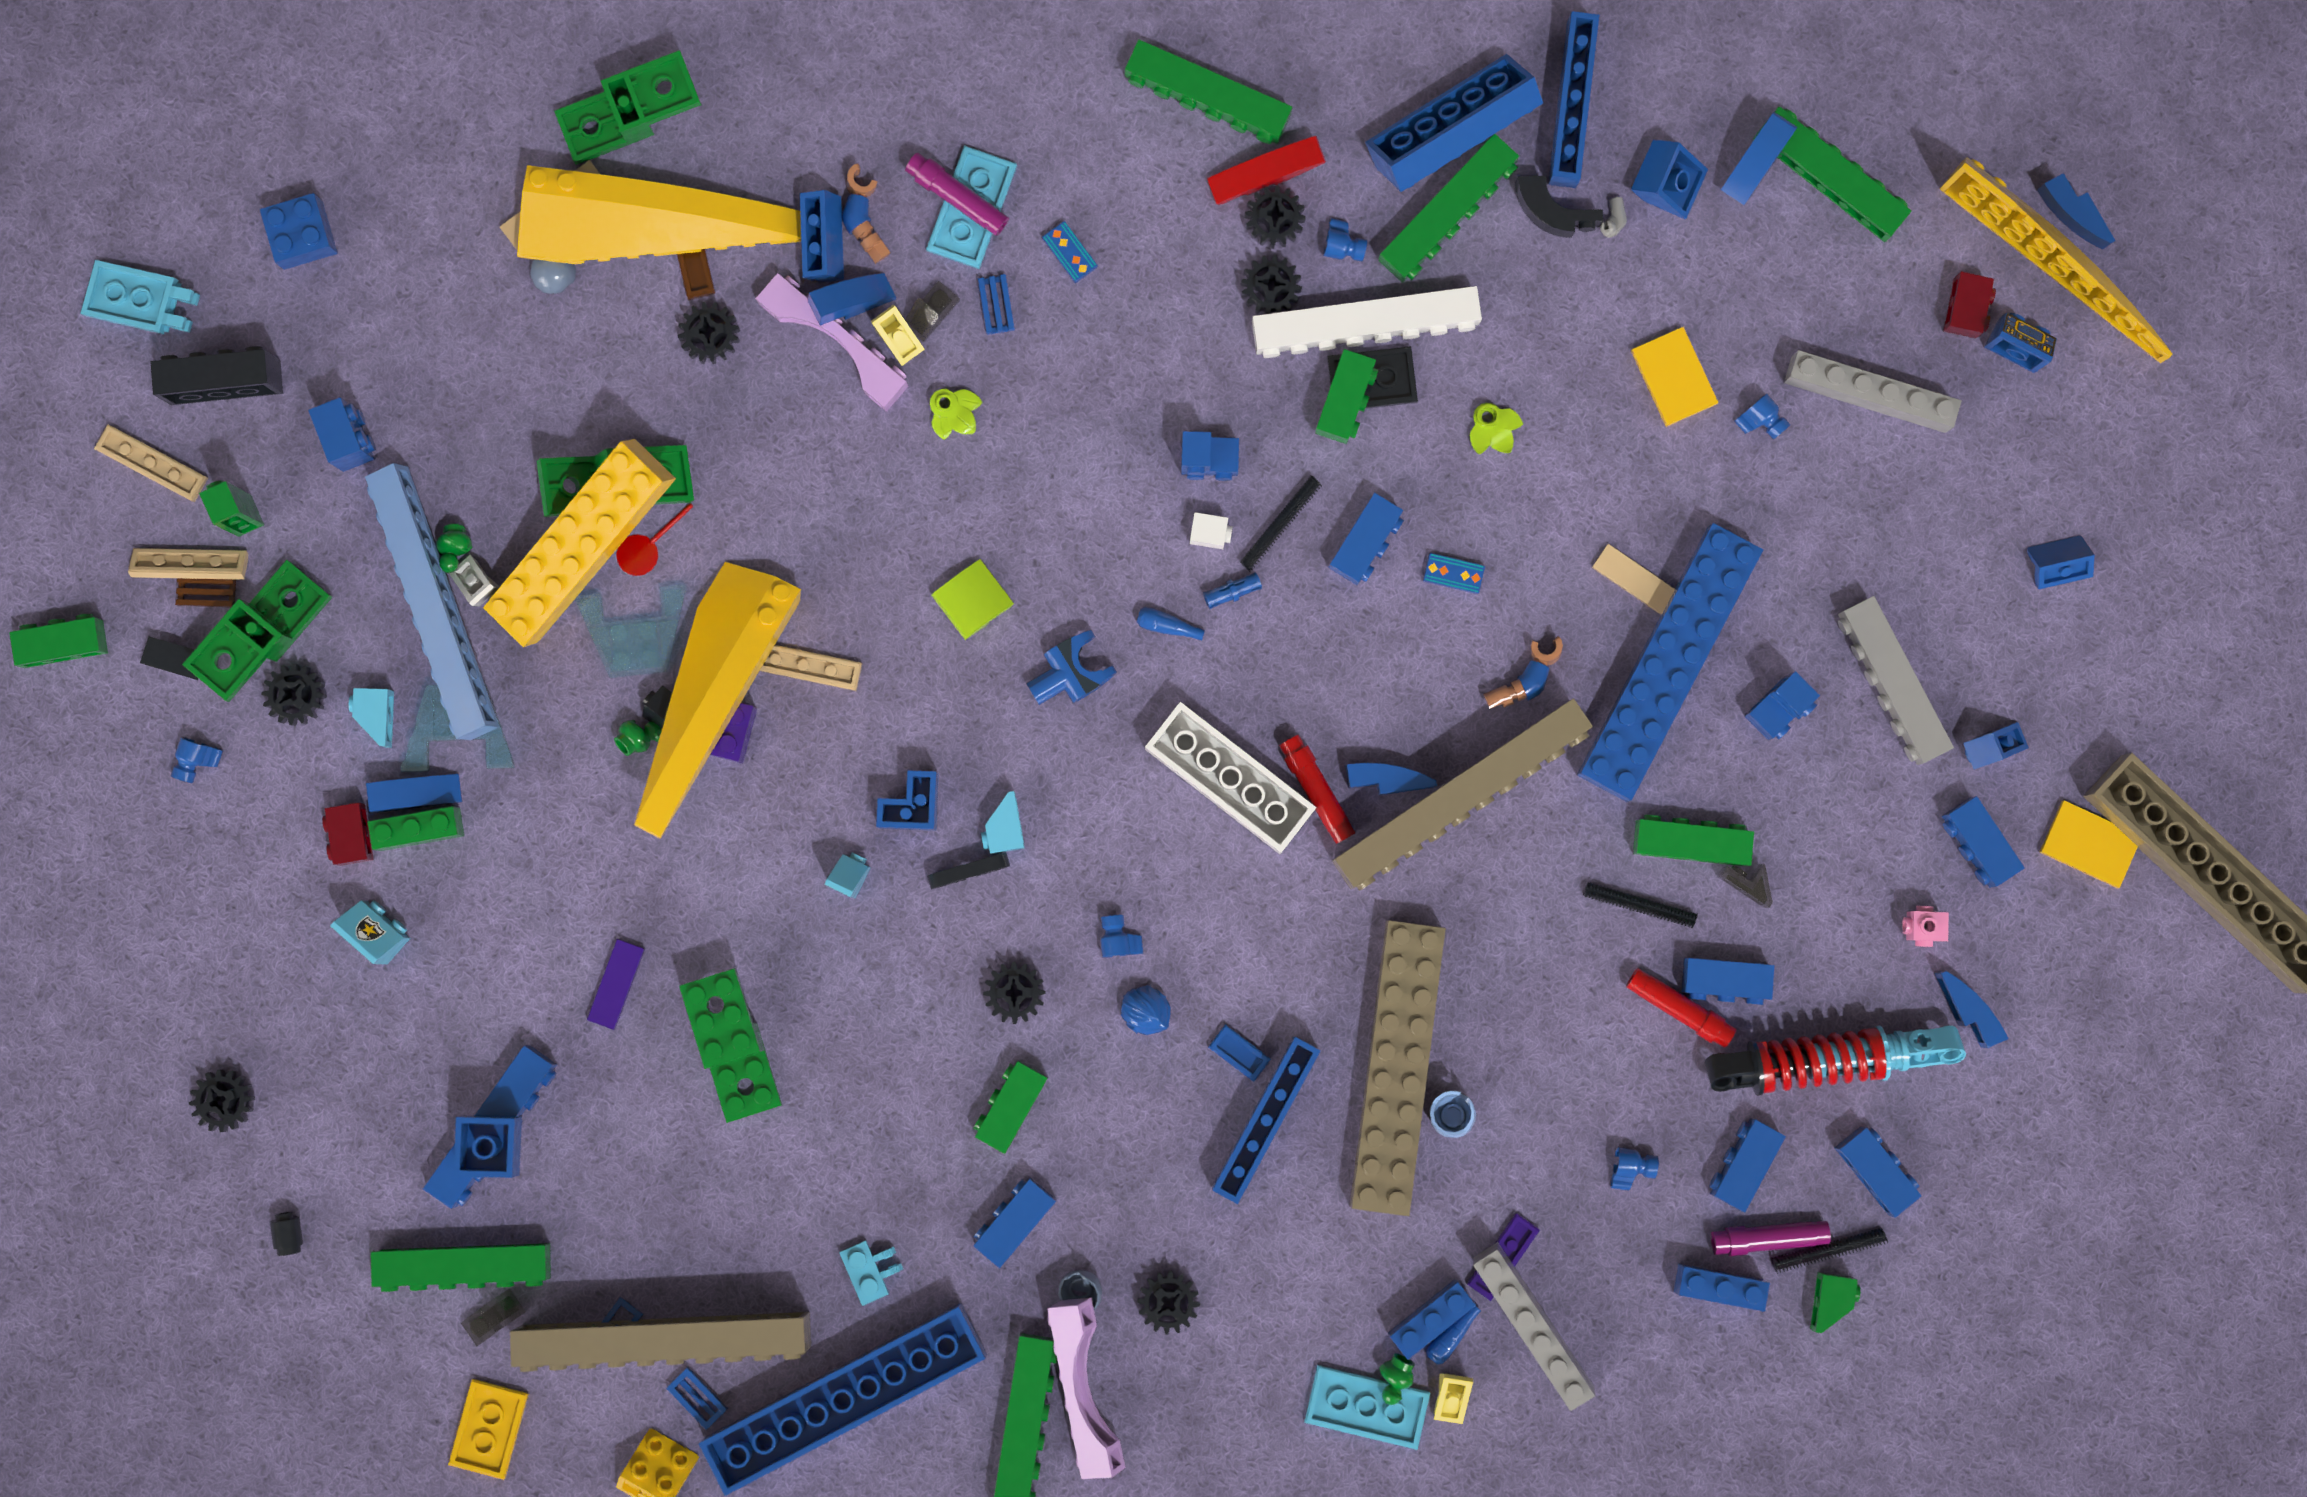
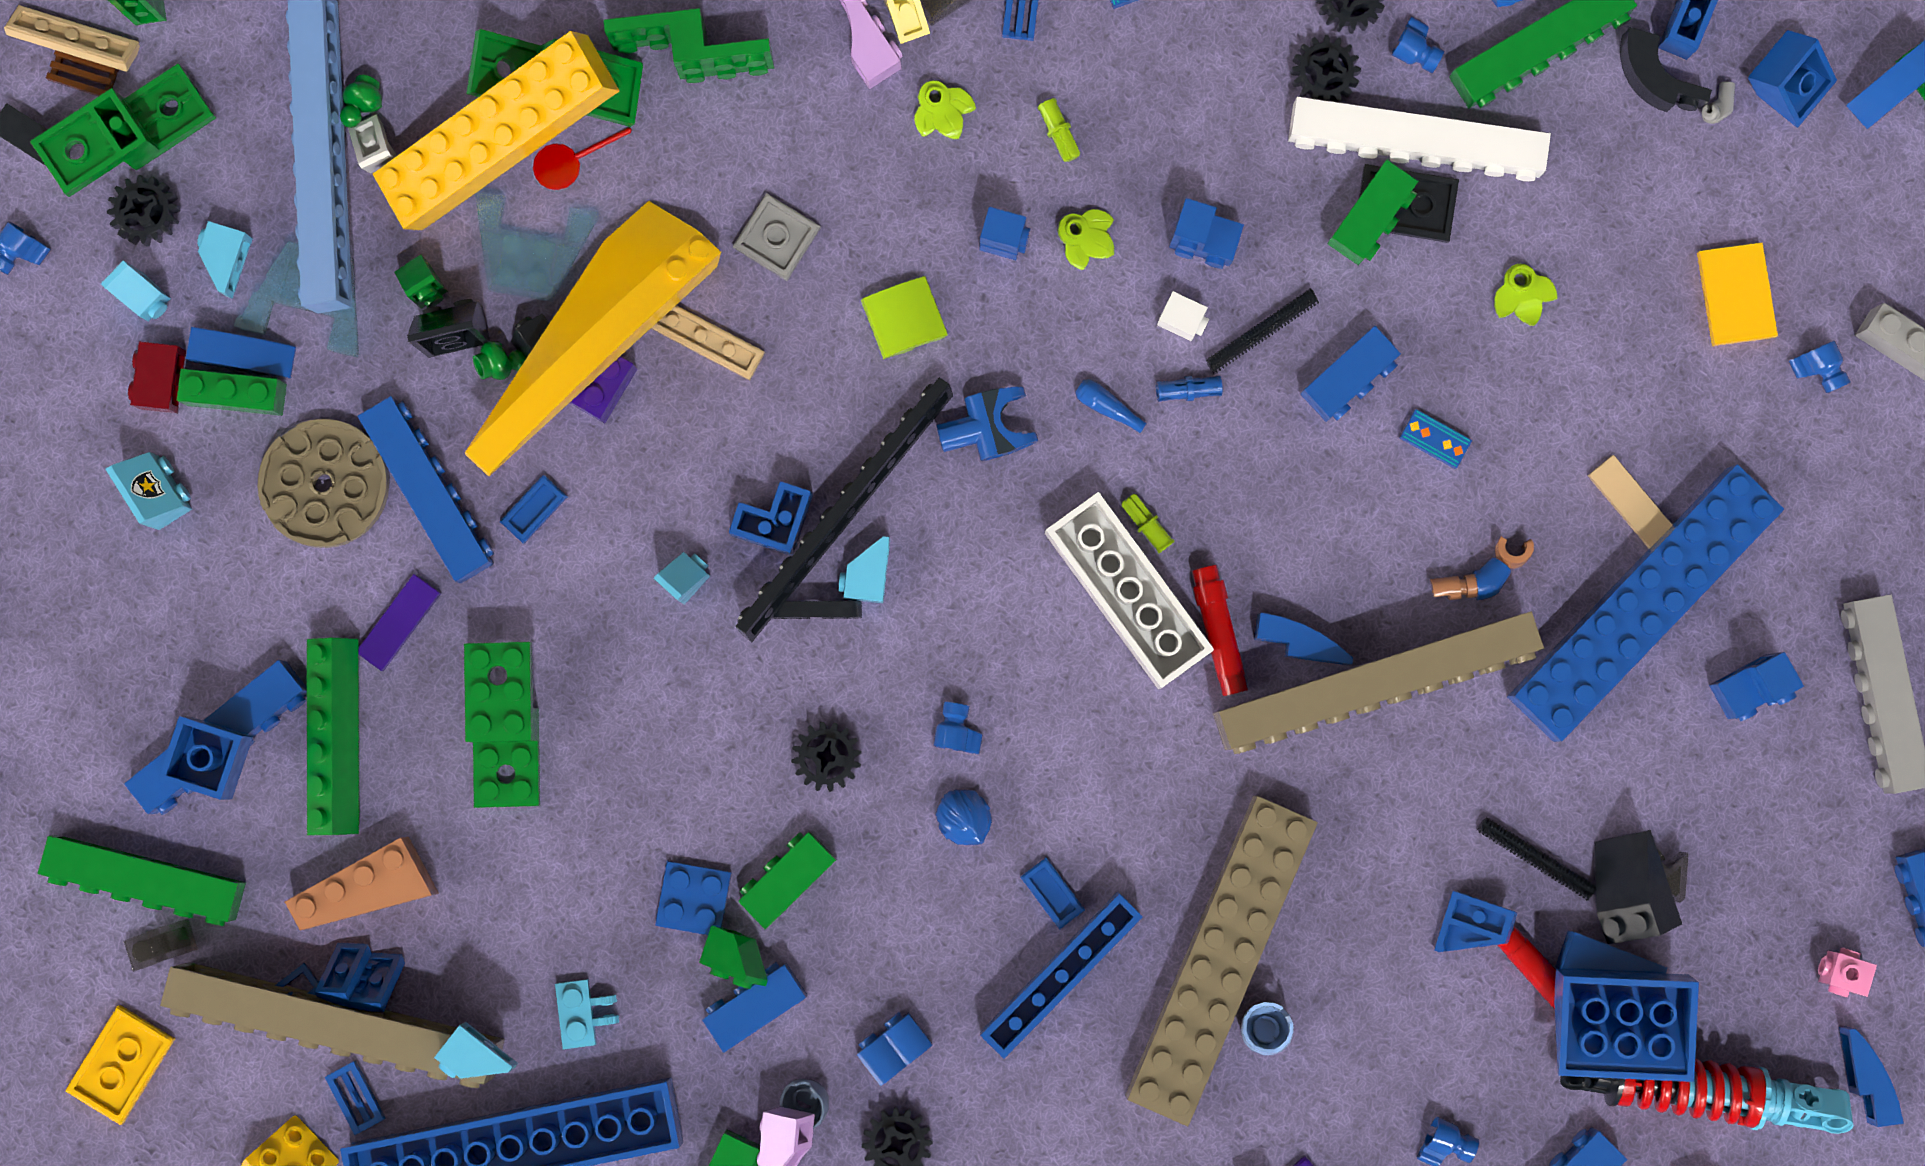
camera: 15 degrees right, 0 degrees up
green brick [1633,815,1754,867] -> none
none -> medium azure slope [101,260,171,322]
none -> dark tan plate [257,419,389,548]
none -> nougat wedge [285,837,439,931]
none -> green brick [307,637,359,835]
none -> blue slope [314,943,405,1012]
none -> blue brick [357,396,494,584]
none -> green slope [394,254,448,309]
none -> black slope [407,299,490,358]
none -> medium azure slope [434,1022,518,1079]
none -> blue tile [500,475,568,544]
none -> green bracket [604,8,775,83]
none -> blue plate [655,861,732,935]
none -> green slope [699,925,768,989]
none -> light grey tile [733,193,821,281]
none -> black plate [735,377,953,643]
none -> blue brick [857,1012,933,1086]
none -> blue piece [980,207,1031,260]
none -> lime axle [1037,98,1080,162]
none -> lime plate [1057,209,1115,270]
none -> lime axle [1121,494,1175,554]
none -> blue wing [1434,891,1518,952]
none -> blue slope [1554,969,1699,1082]
none -> black slope [1595,830,1682,944]

